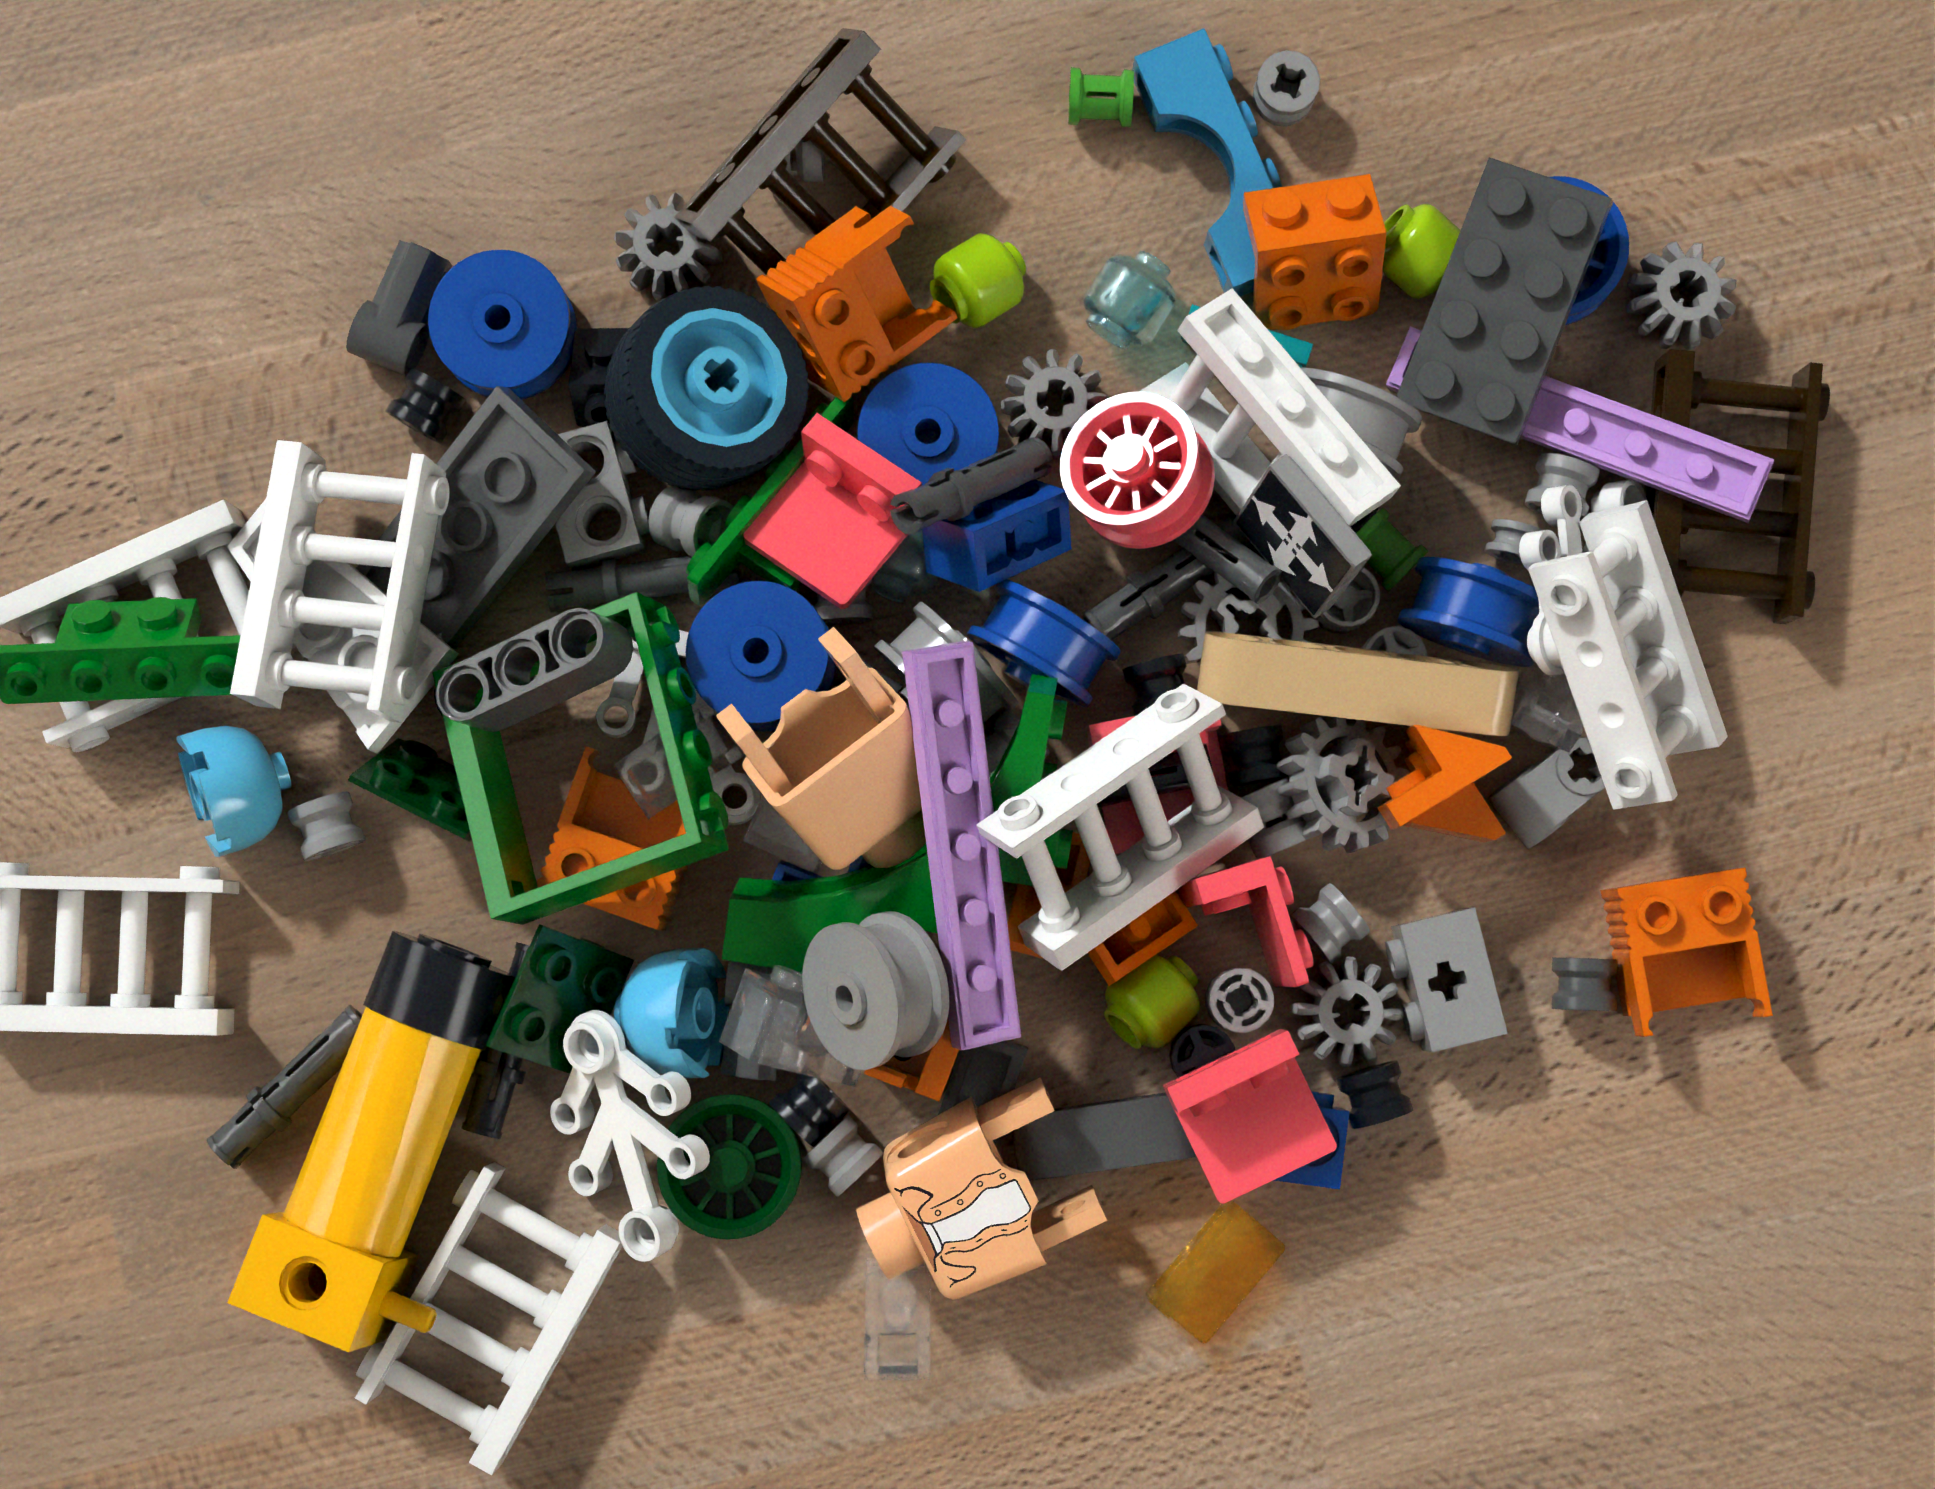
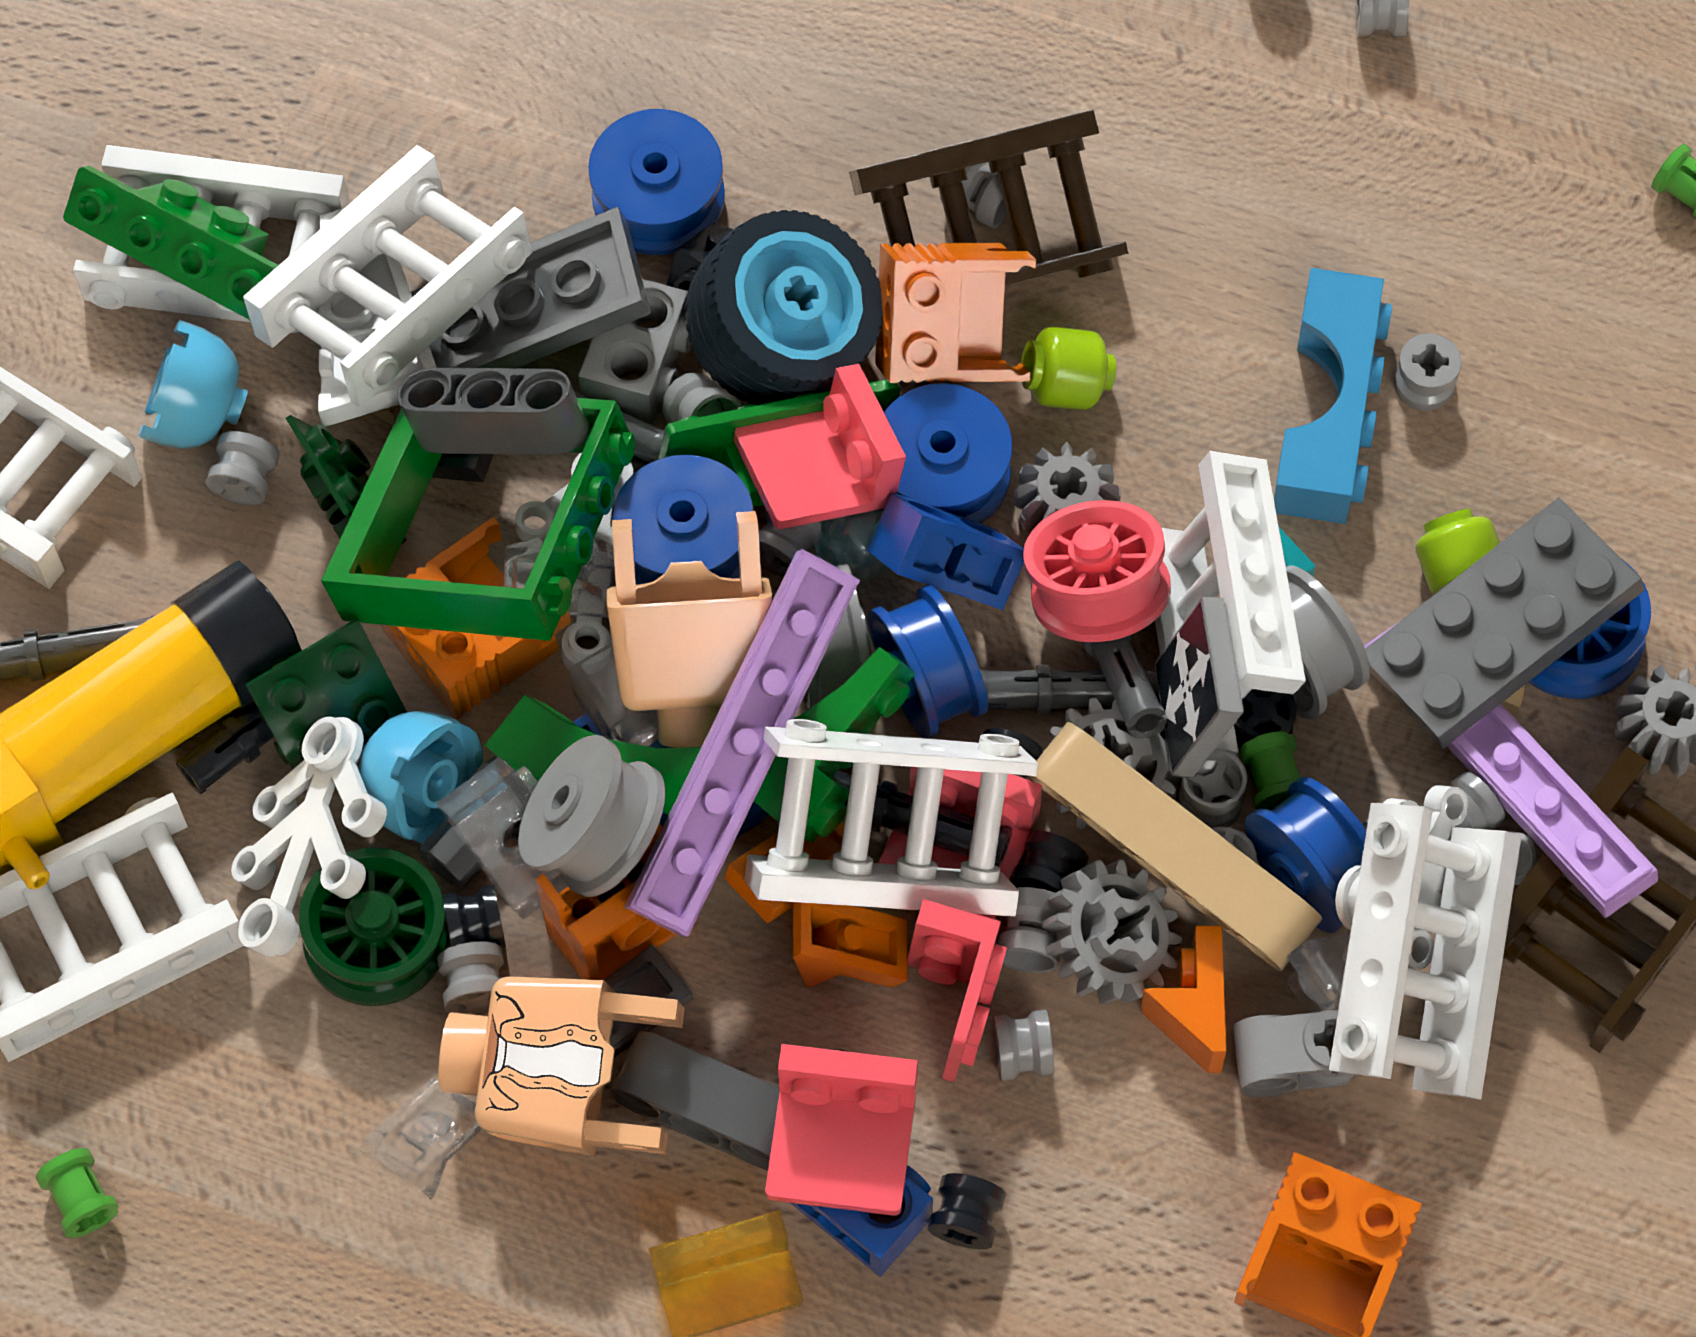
camera: 30 degrees right, 20 degrees down
dark grey piece [346,240,452,376] -> none
black wheel [385,368,466,444] -> none
light grey gear [614,192,722,301] -> none
dark grey pin [890,437,1053,535] -> none
bright green bush [1068,67,1134,127] -> none
clear light blue head [1083,251,1177,350] -> none
lime head [1104,955,1200,1049] -> none
light grey wheel [1205,968,1274,1033] -> none
orange bracket [1243,174,1386,330] -> none
light grey gear [1291,957,1403,1067] -> none
orange slope [1377,725,1512,830] -> none
light grey brick [1385,907,1508,1052] -> none
dark grey wheel [1552,957,1618,1011] -> none

